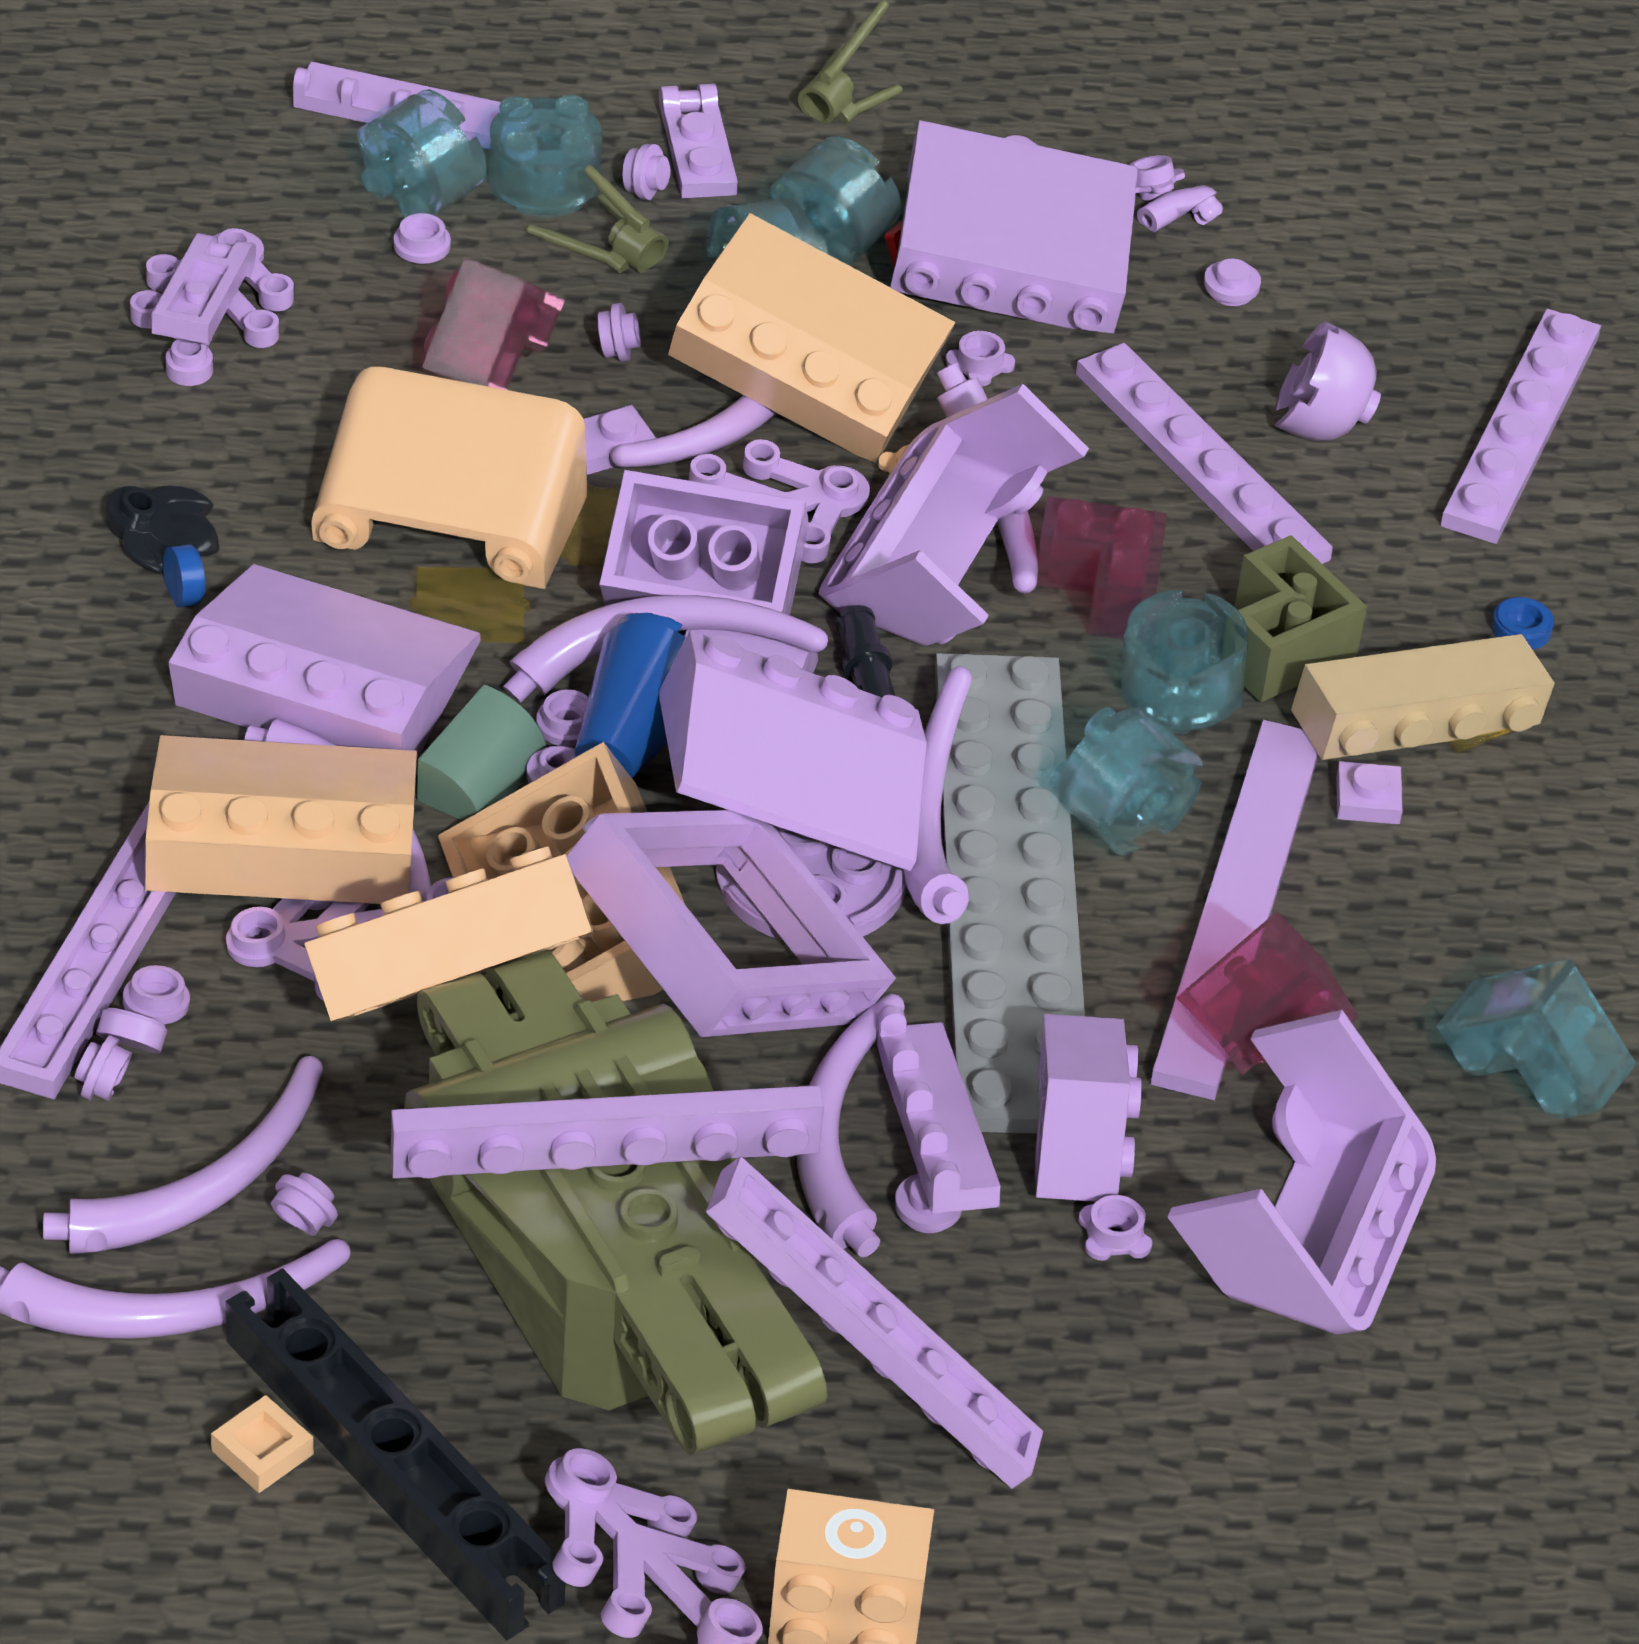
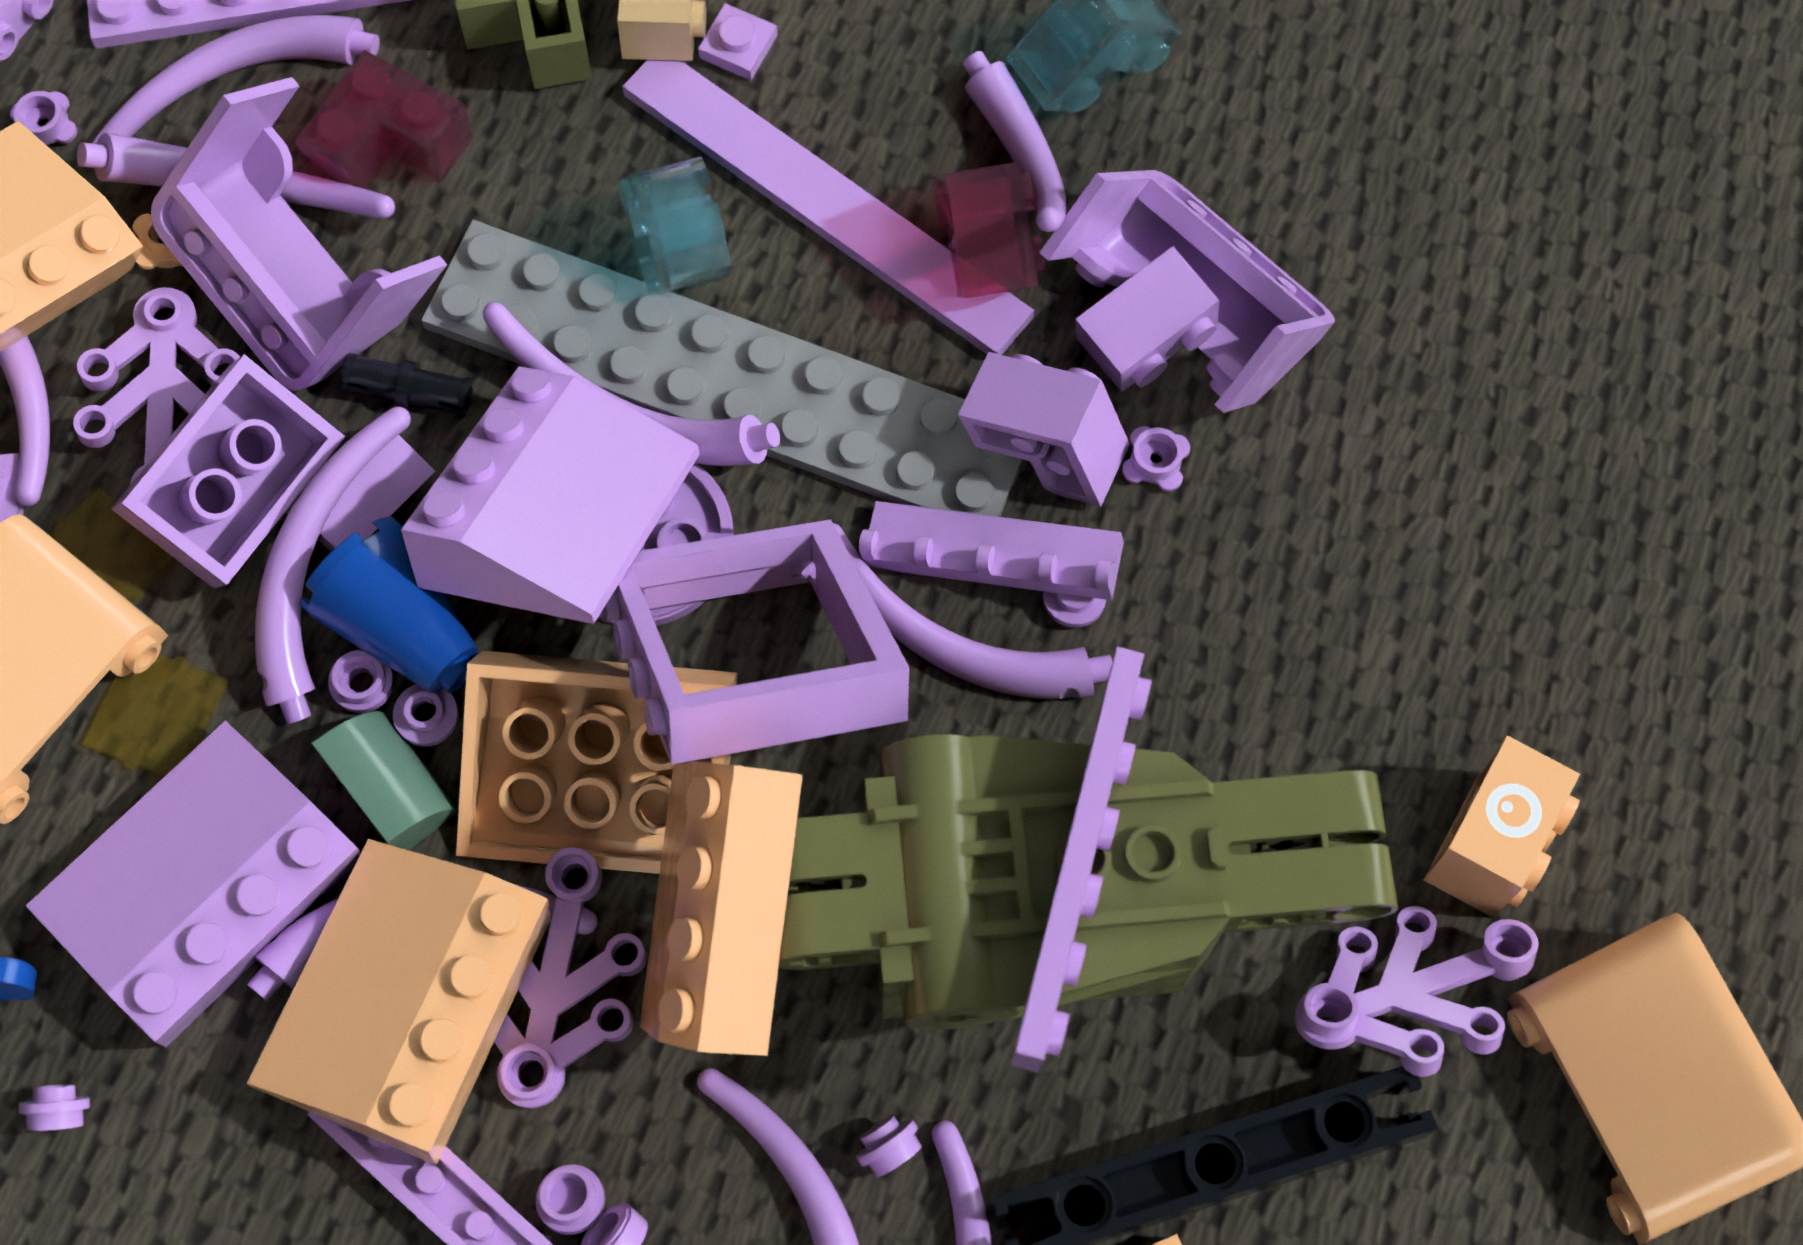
camera: 65 degrees left, 25 degrees up
lavender plate [706,1156,1043,1489] -> none
clear light blue brick [1121,590,1248,735] -> none
none -> lavender plate [18,1084,90,1131]
none -> lavender animal [92,15,379,144]
none -> lavender animal [963,51,1067,232]
none -> lavender brick [1075,246,1220,392]

